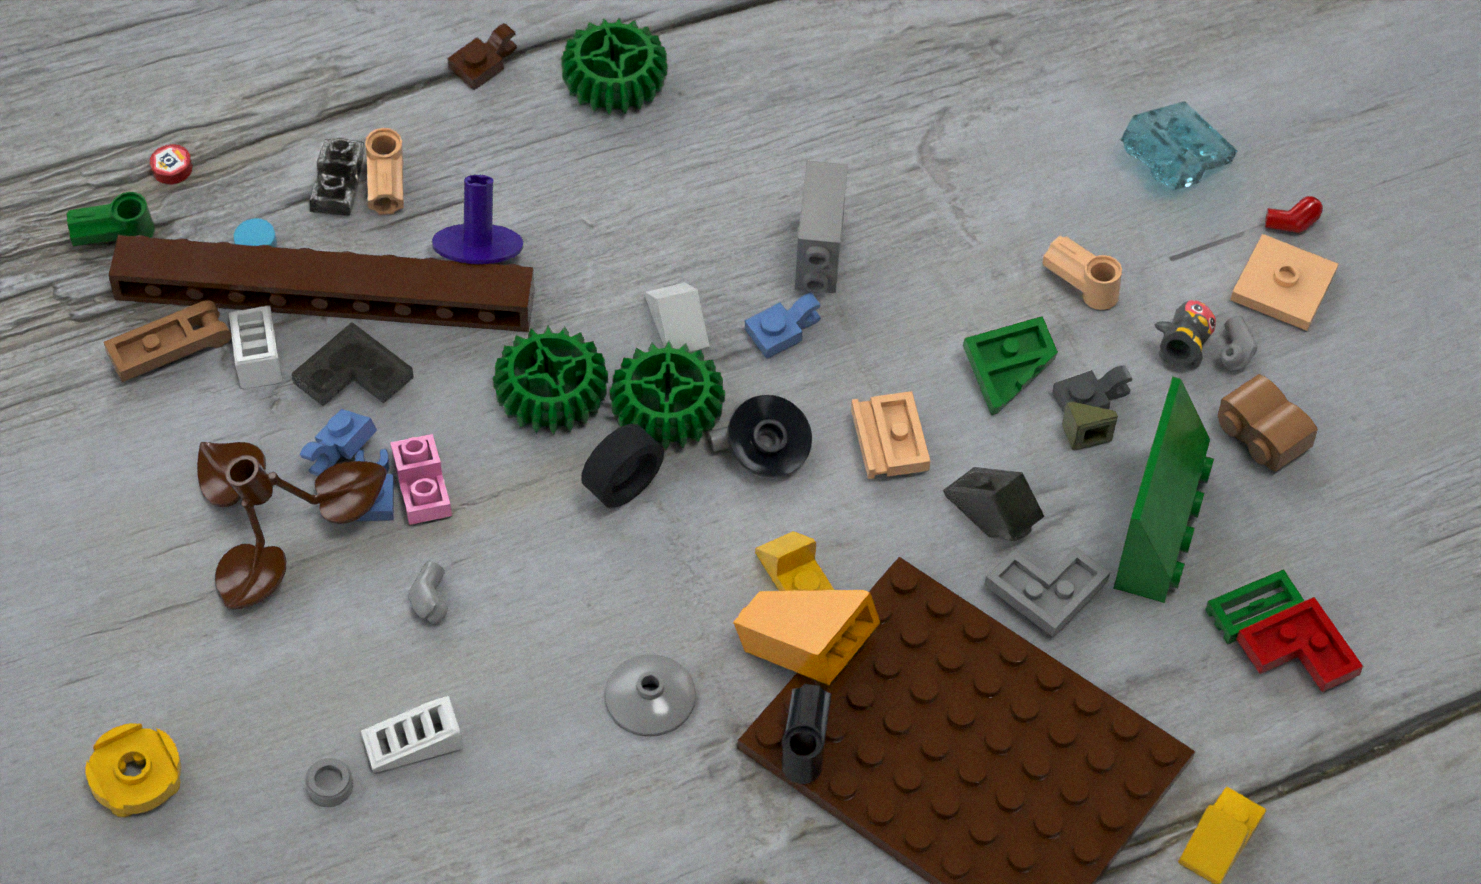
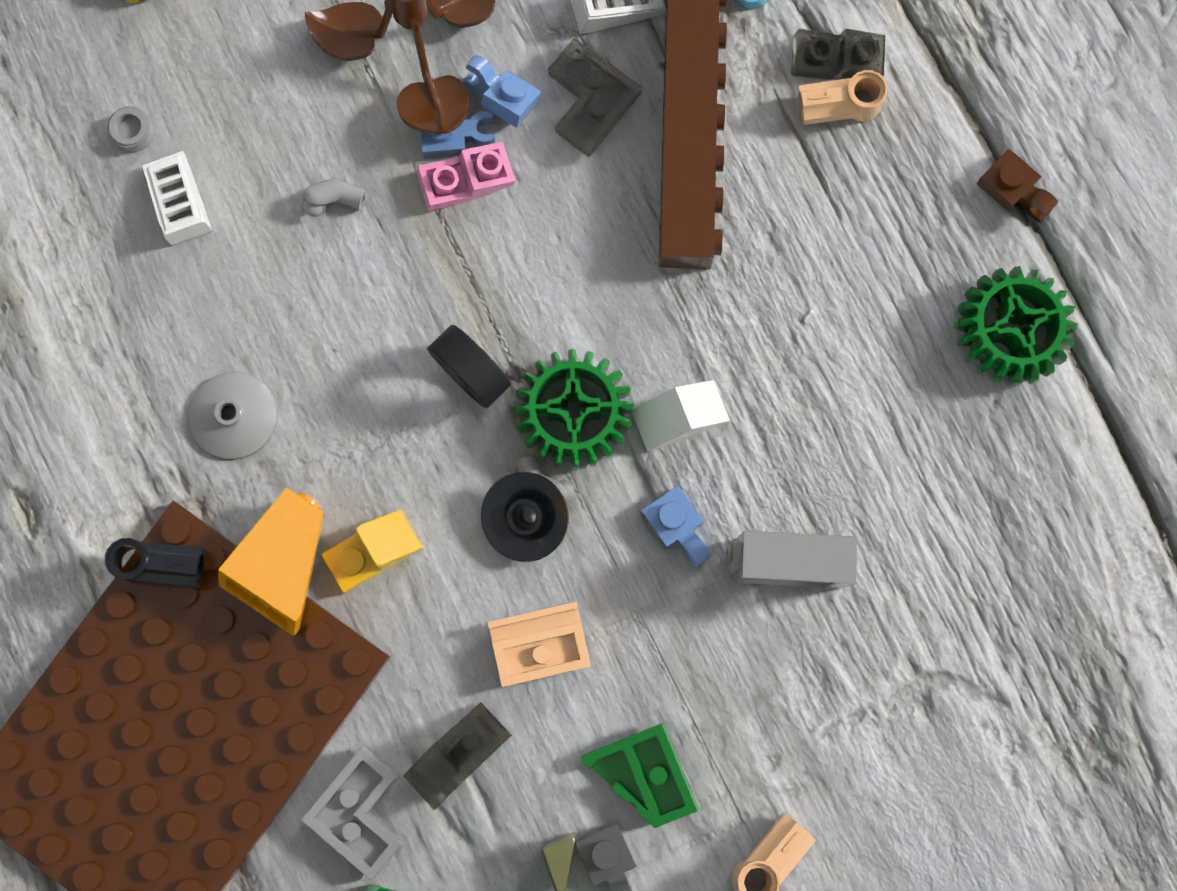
camera: 90 degrees right, 25 degrees up
dark purple piece [432,175,523,264] -> none
green gear [493,326,608,435] -> none

